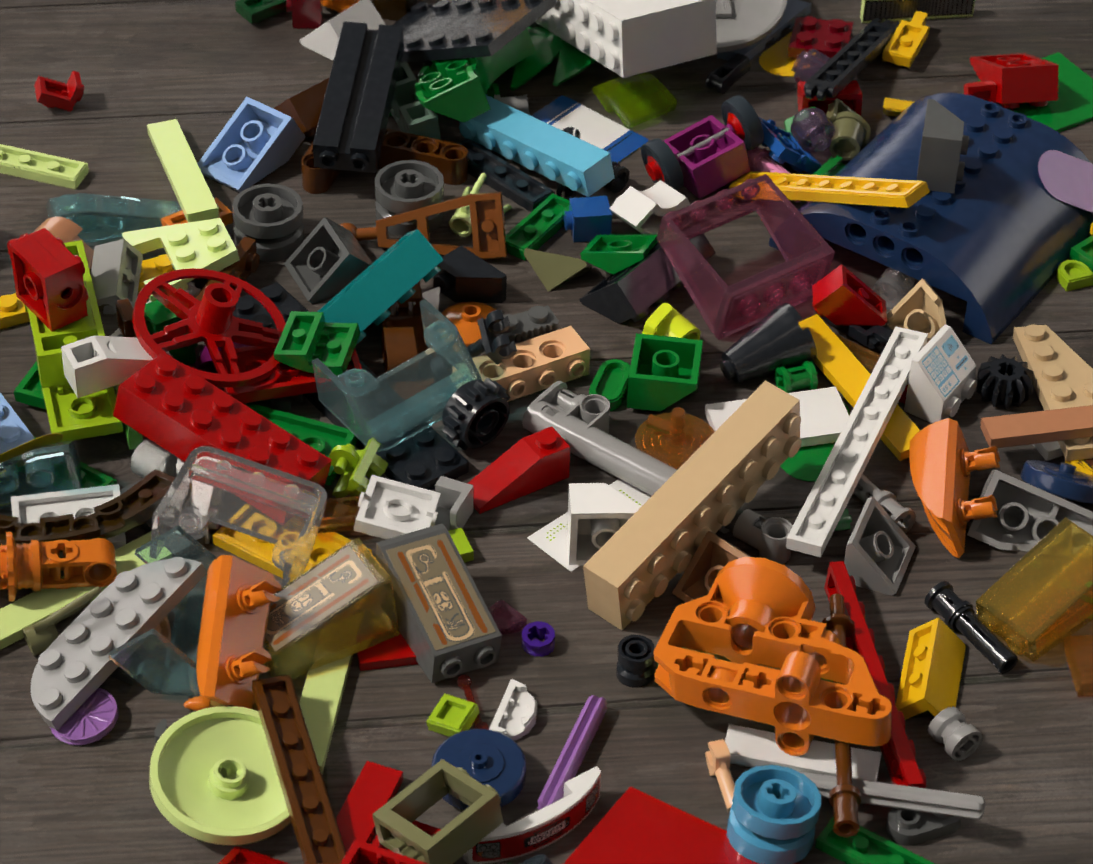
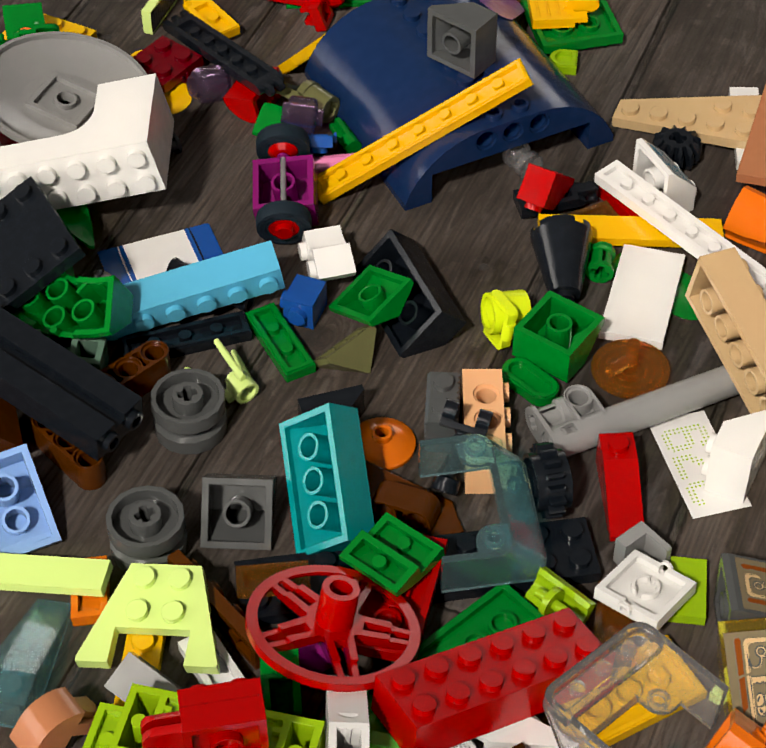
camera: 60 degrees left, 5 degrees up
dark orange plate [340,192,507,259] -> none
clear neon green slope [592,72,678,128] -> none
clear pink windscreen [657,174,835,340] -> none
tan slope [887,278,947,343] -> none
none -> clear orange tile [235,560,311,599]

